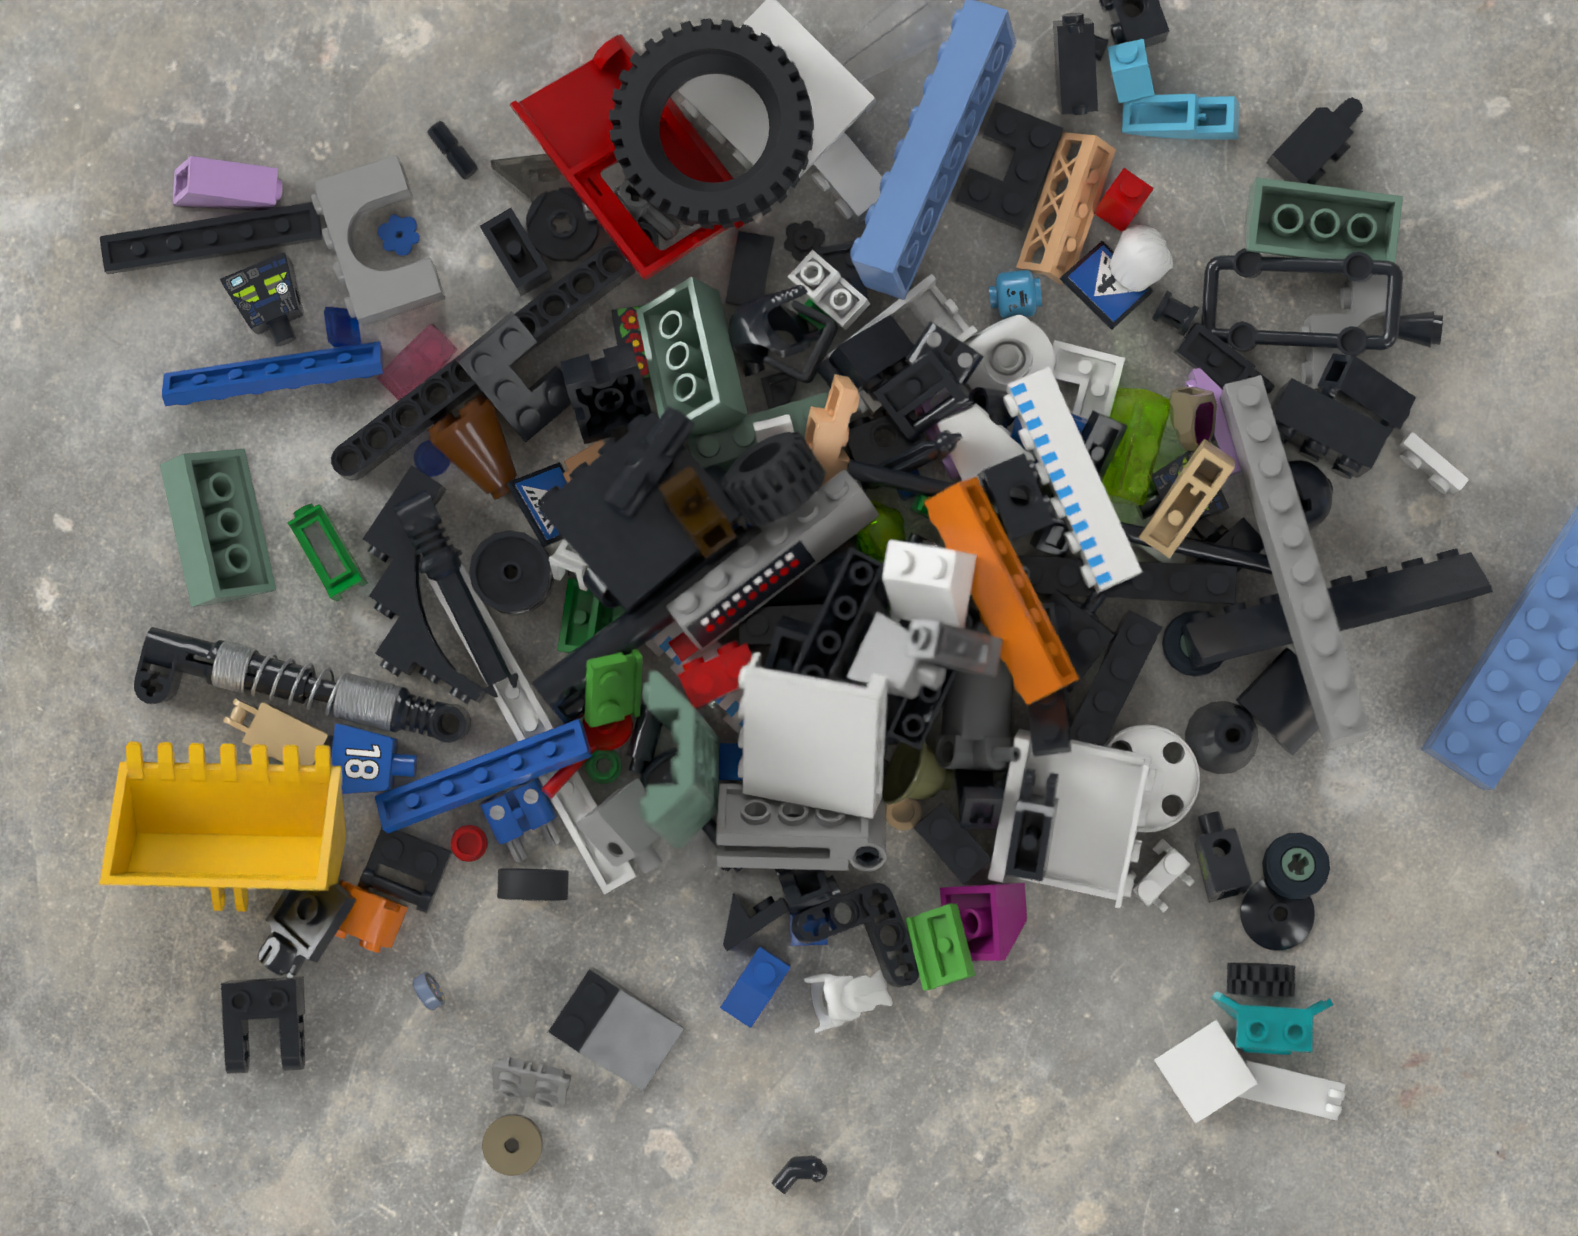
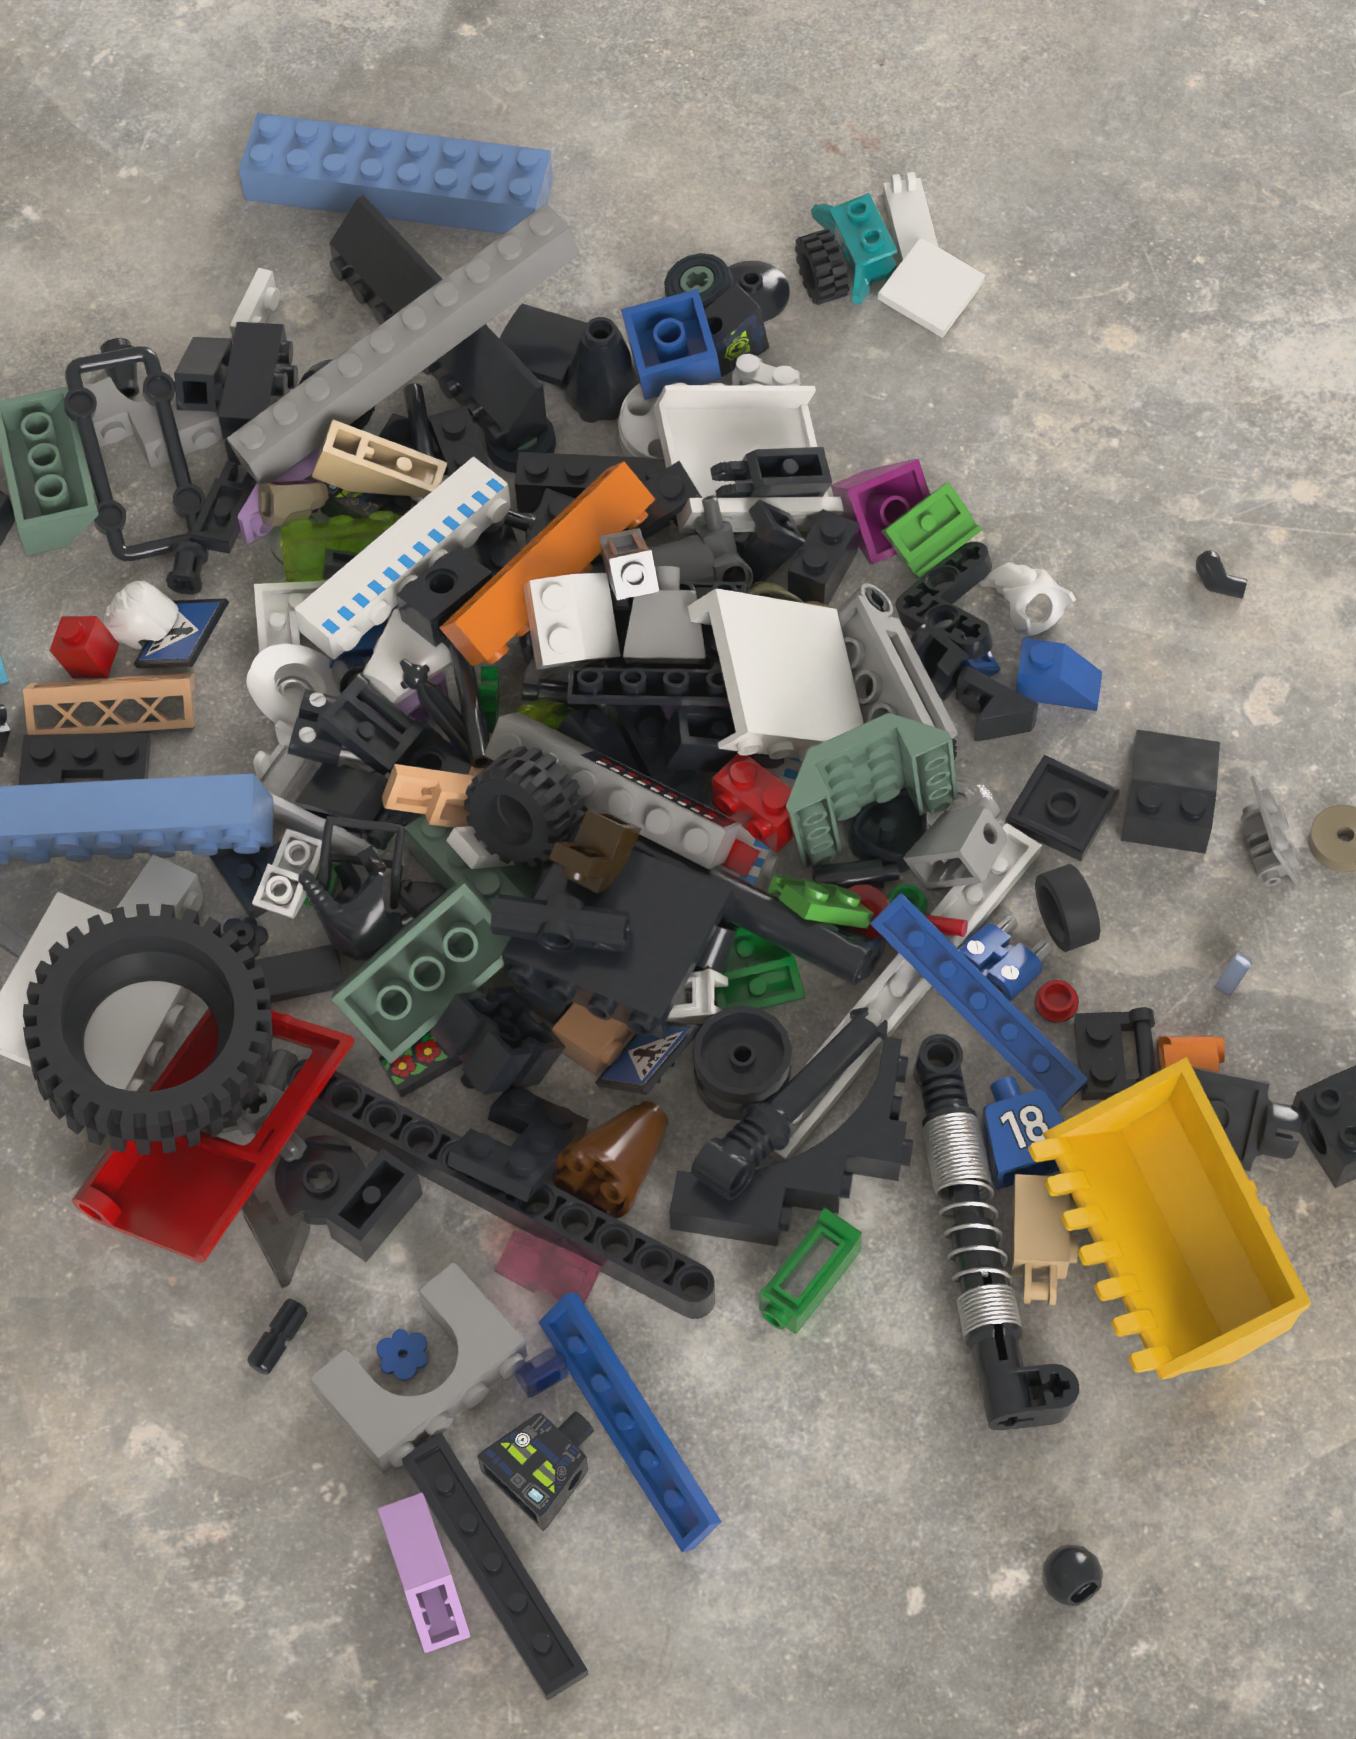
camera: 115 degrees left, 25 degrees down
sand green slope [160,448,276,607] -> none
clear blue plate [414,440,451,477] -> none
dark azure head [989,270,1042,319] -> none
none -> blue brick [621,289,721,400]
none -> black plate [1005,755,1120,861]
none -> black piece [1042,1545,1103,1606]

